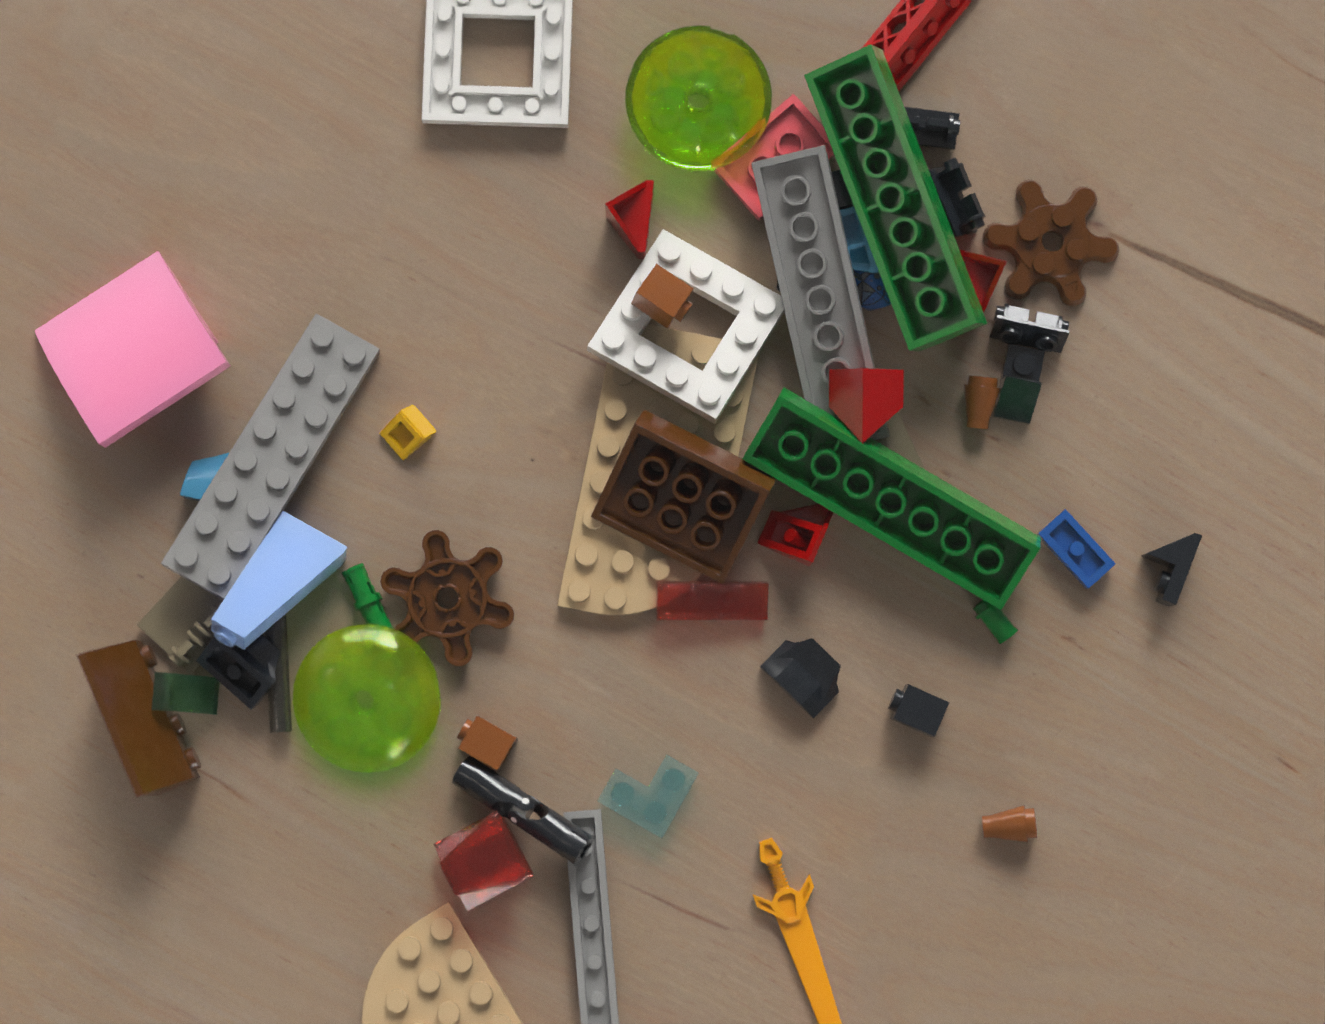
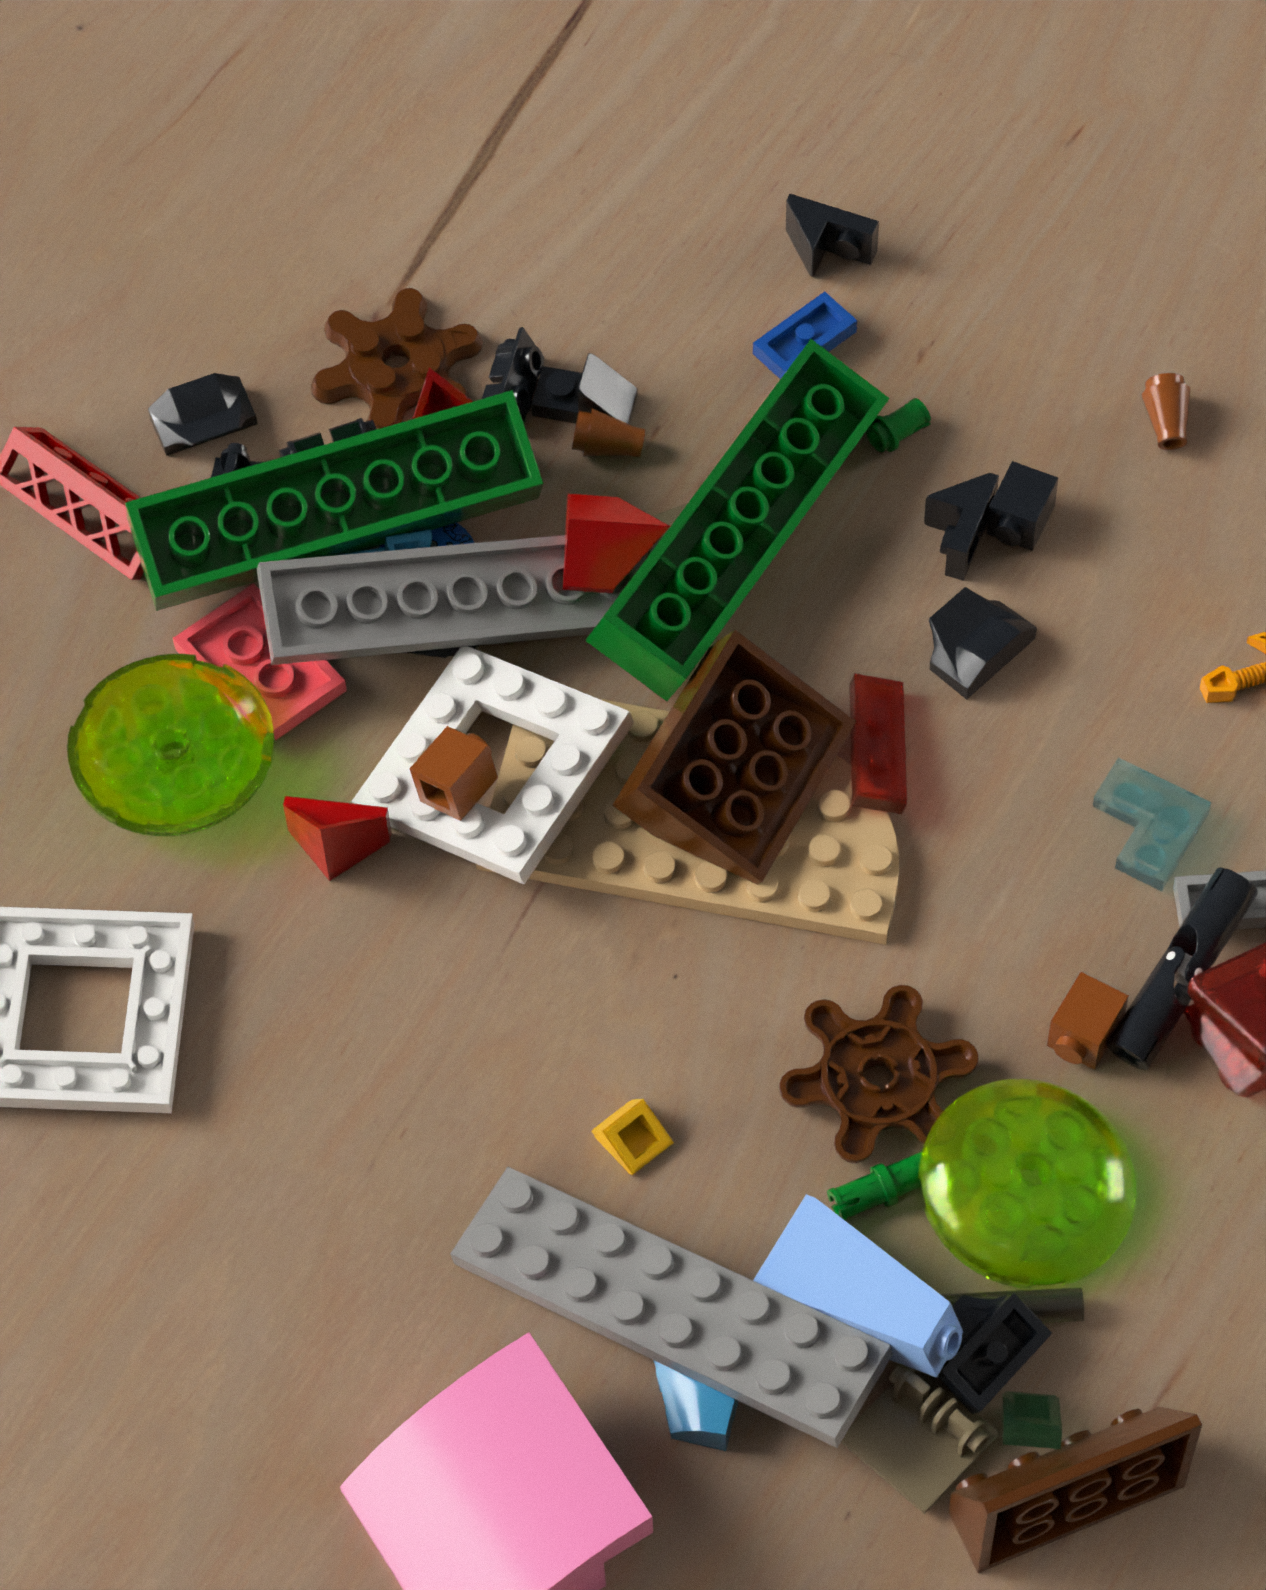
camera: 85 degrees left, 25 degrees down
red slope [757,504,834,567] -> none
none -> black slope [148,373,258,456]
none -> black slope [924,472,999,581]

